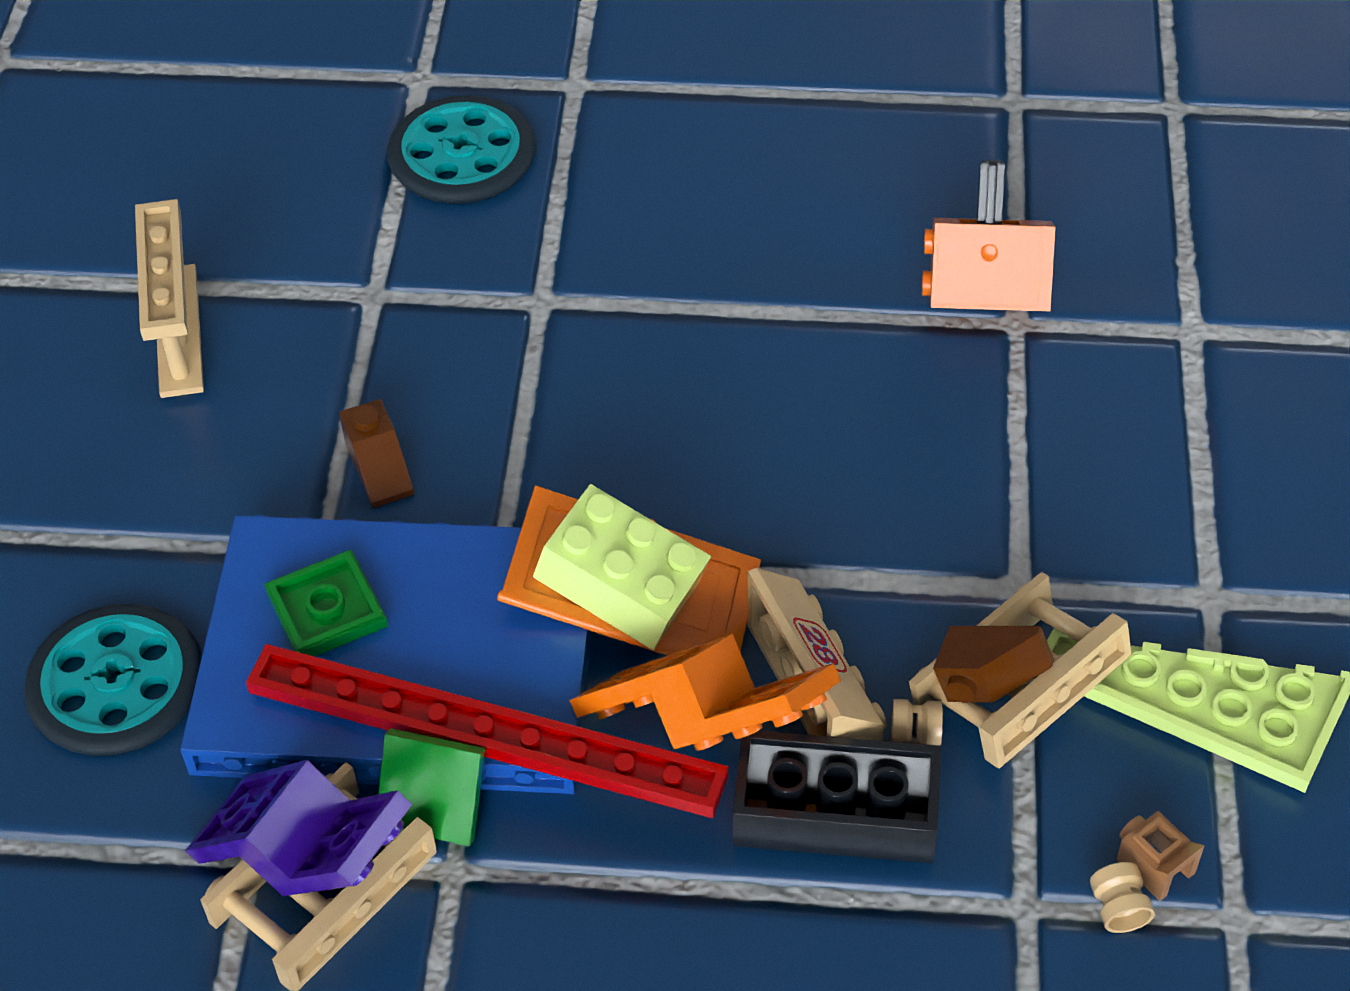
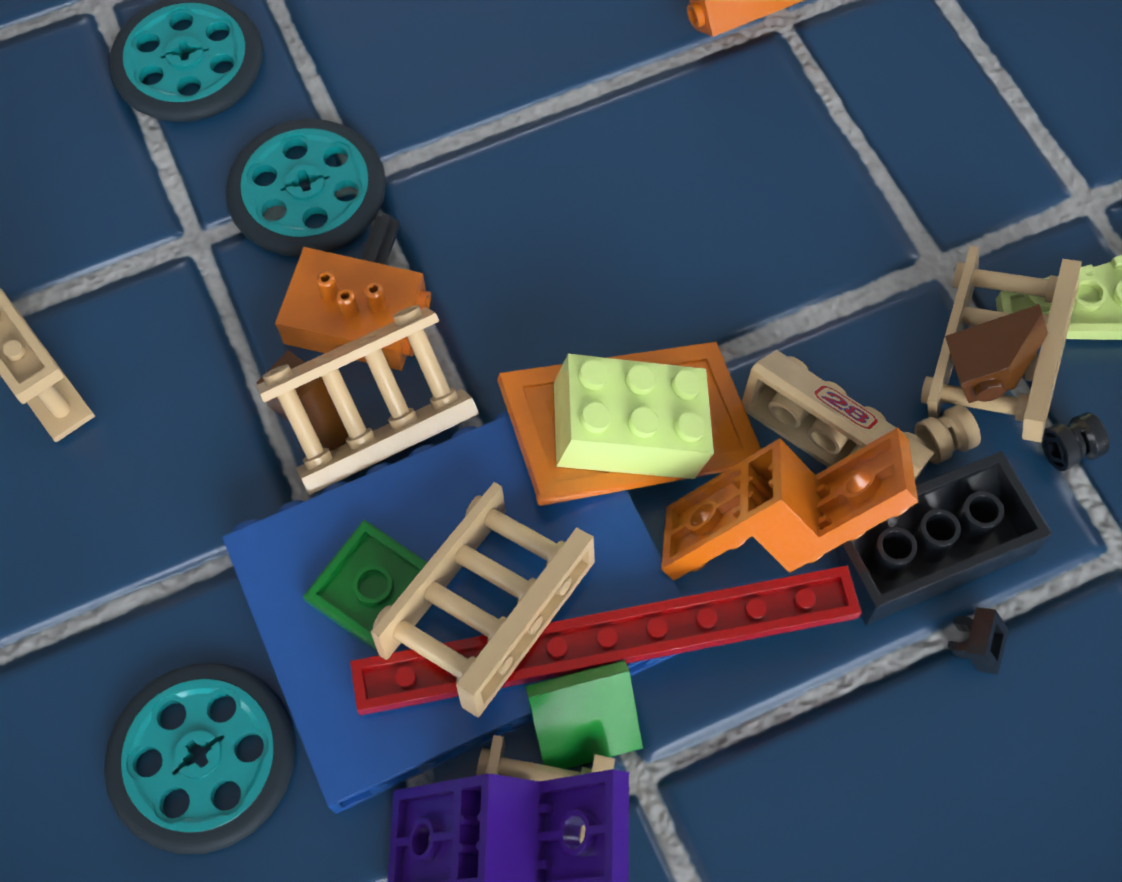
camera: 30 degrees left, 15 degrees up
none -> wedge [226,119,386,257]
none -> tan fence [255,305,479,495]
none -> orange piece [275,214,431,371]
none -> tan fence [371,482,595,718]
none -> black tile [947,607,1009,674]
none -> black wheel [1041,412,1110,471]

